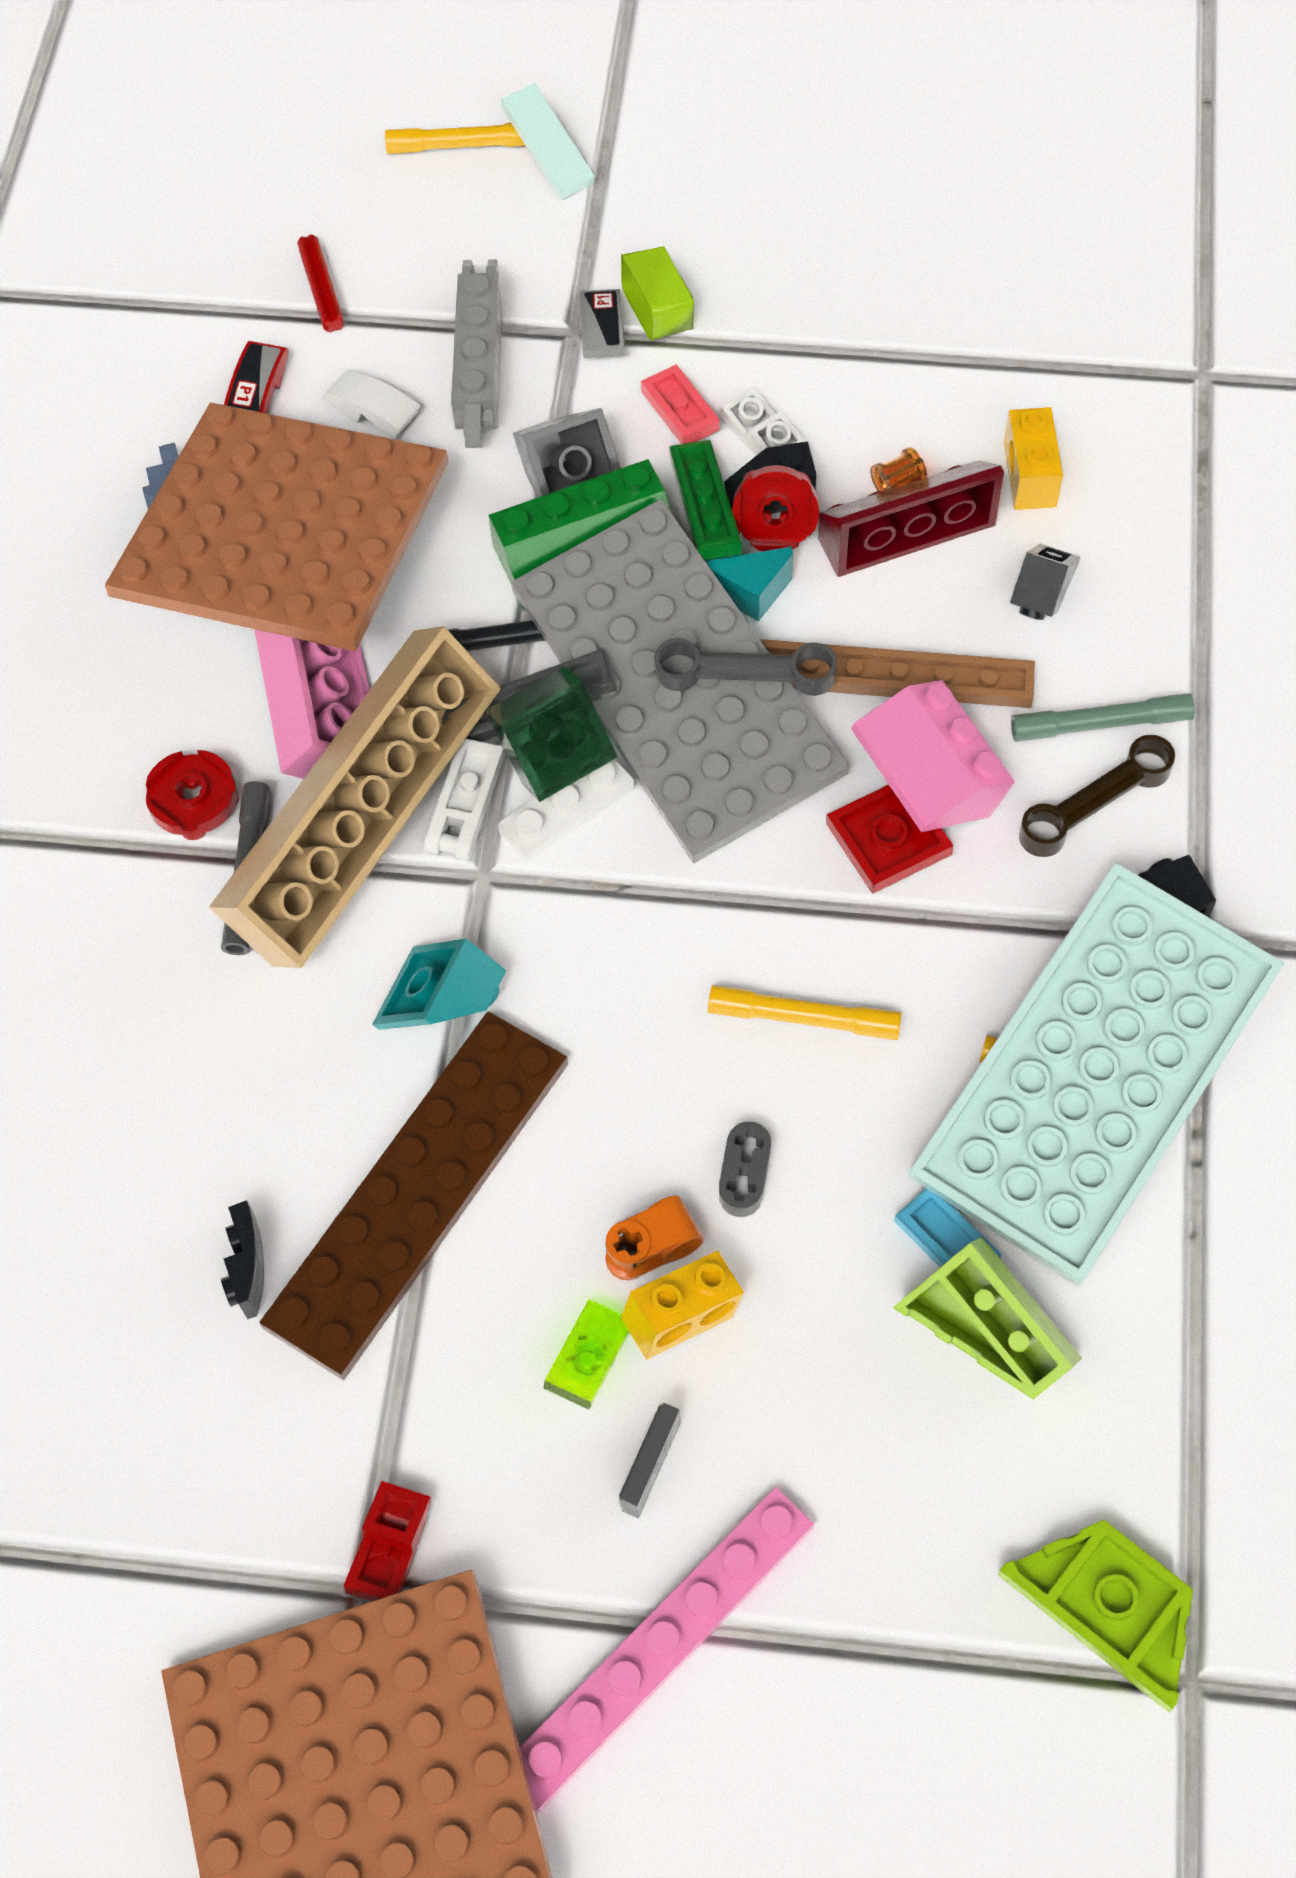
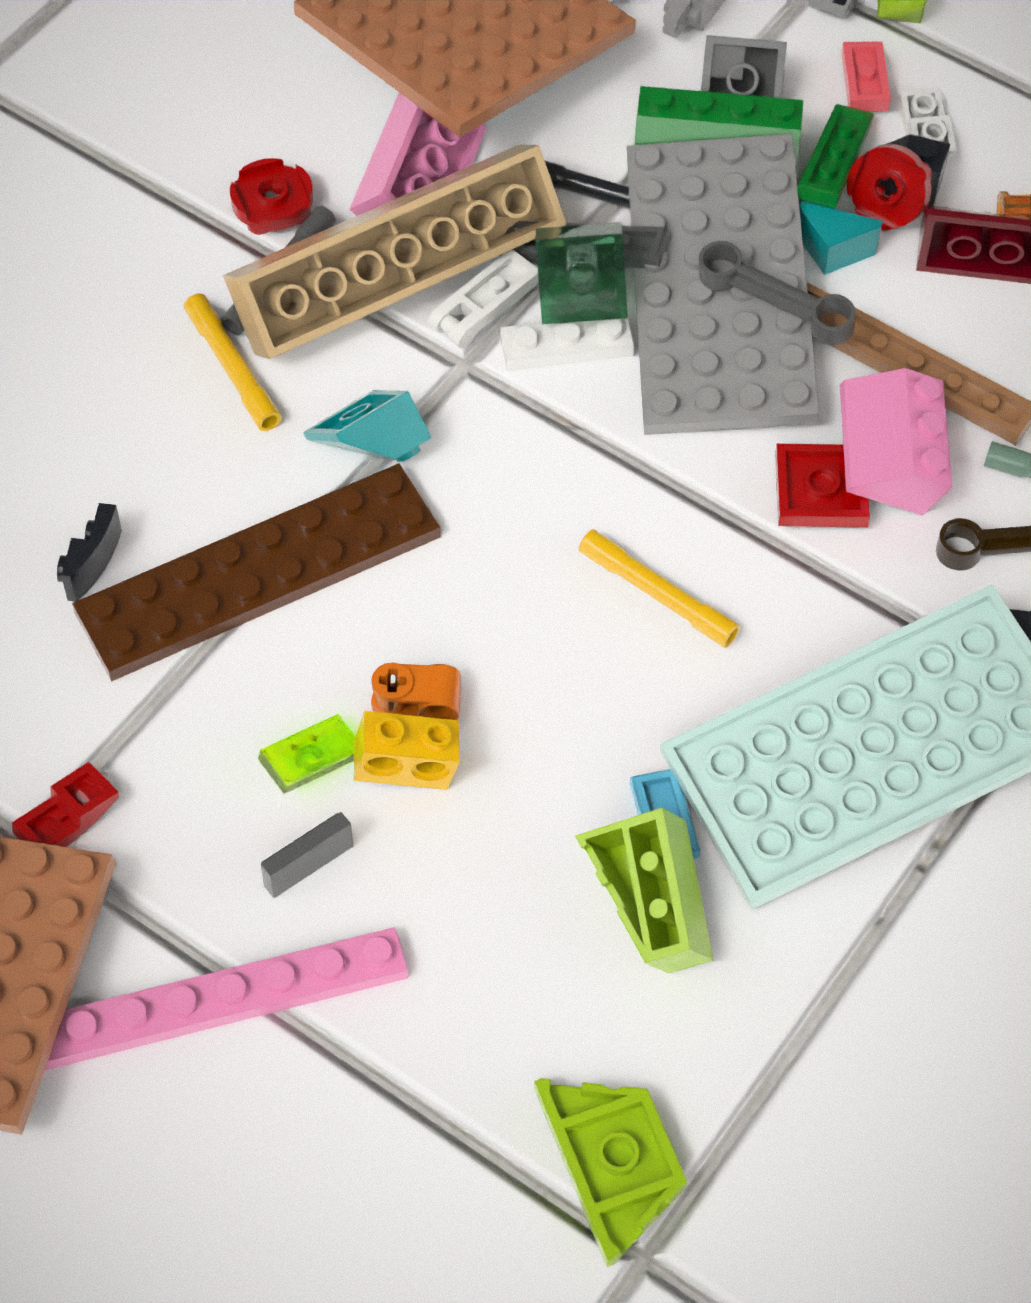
camera: 25 degrees right, 5 degrees down
dark grey beam [719,1122,771,1217] -> none
none -> yellow piece [183,293,282,431]

